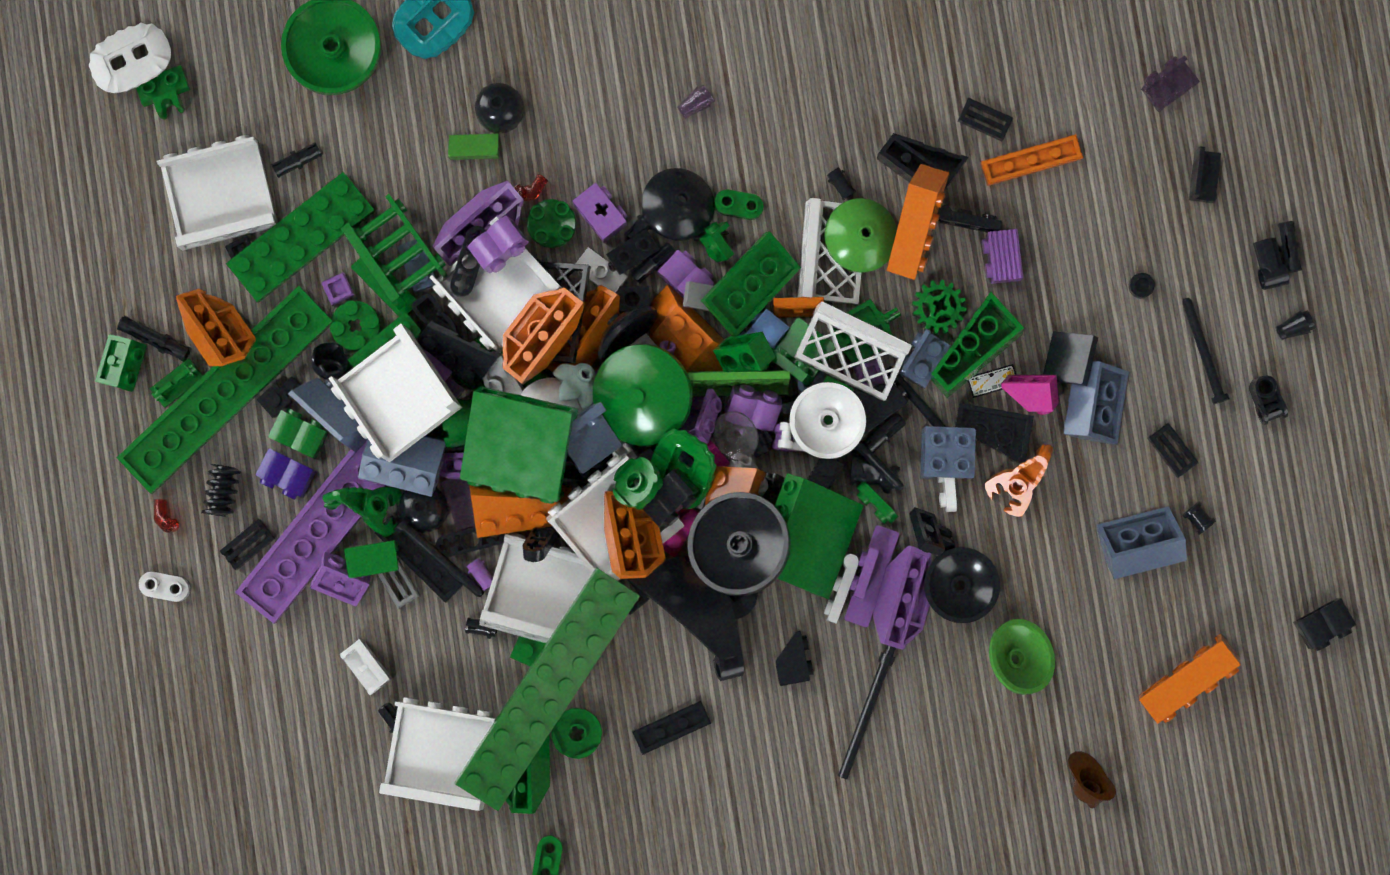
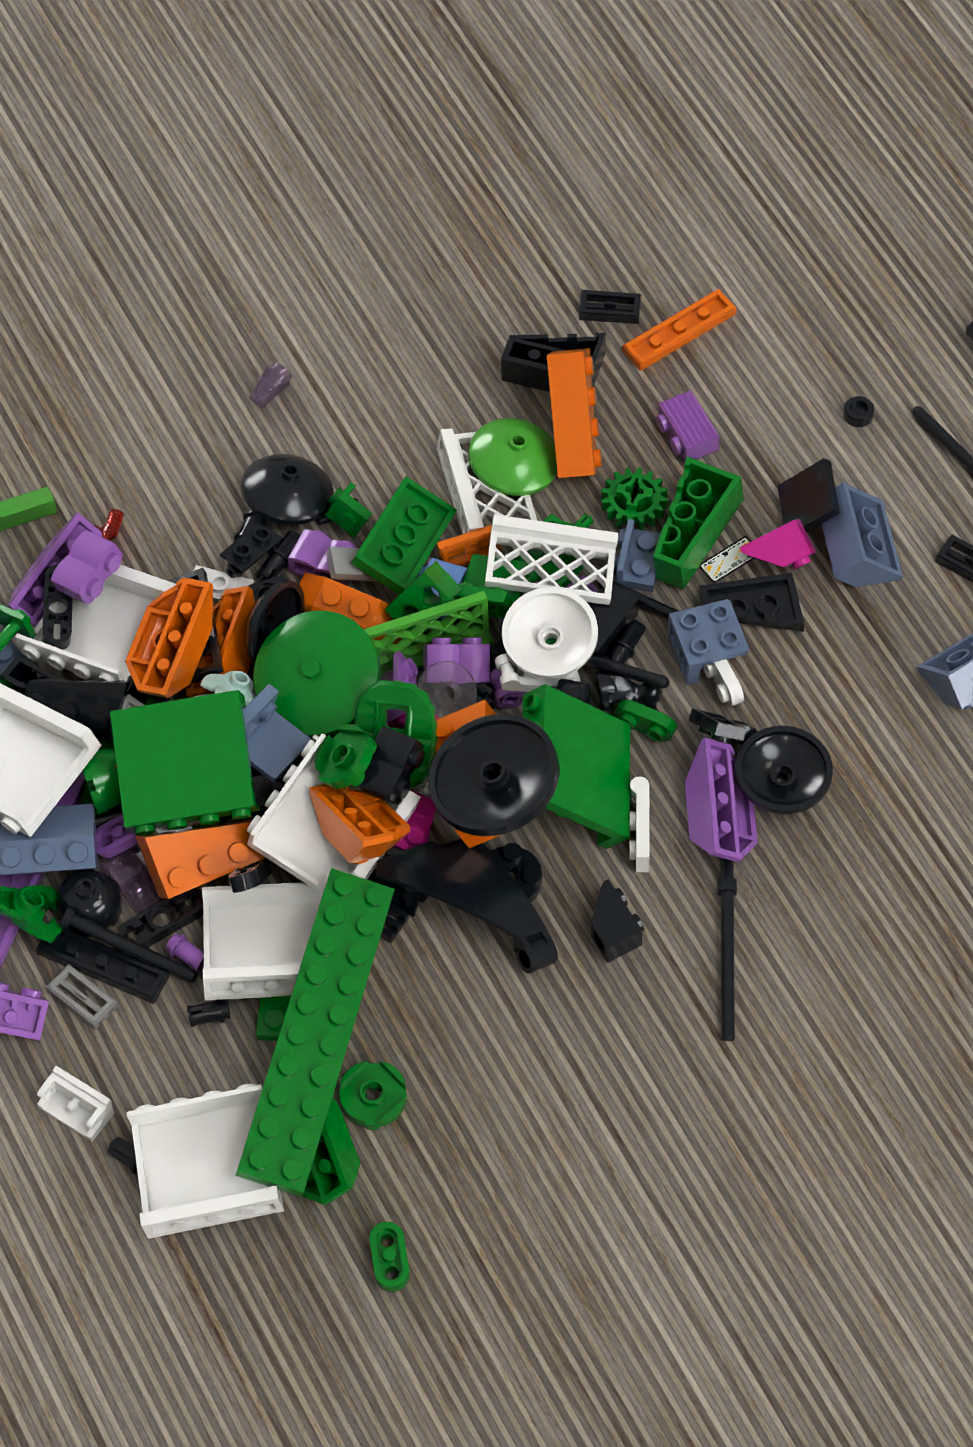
camera: 20 degrees left, 25 degrees down
green panel [344,540,399,578] -> none
black cylinder [474,83,524,133] -> none
green dish [527,199,576,248] -> none
medium lavender brick [572,183,628,243] -> none
black tile [632,700,711,755] -> none
green plate [715,189,764,220] -> none
black pin [827,167,856,200] -> none
medium lavender bracket [844,525,899,627] -> none
black hinge [937,205,1002,233] -> none
orange animal [985,444,1053,516] -> none
bright green dish [989,619,1055,695] -> none
clear purple bracket [1141,55,1200,112] -> none
black panel [1189,146,1221,203] -> none

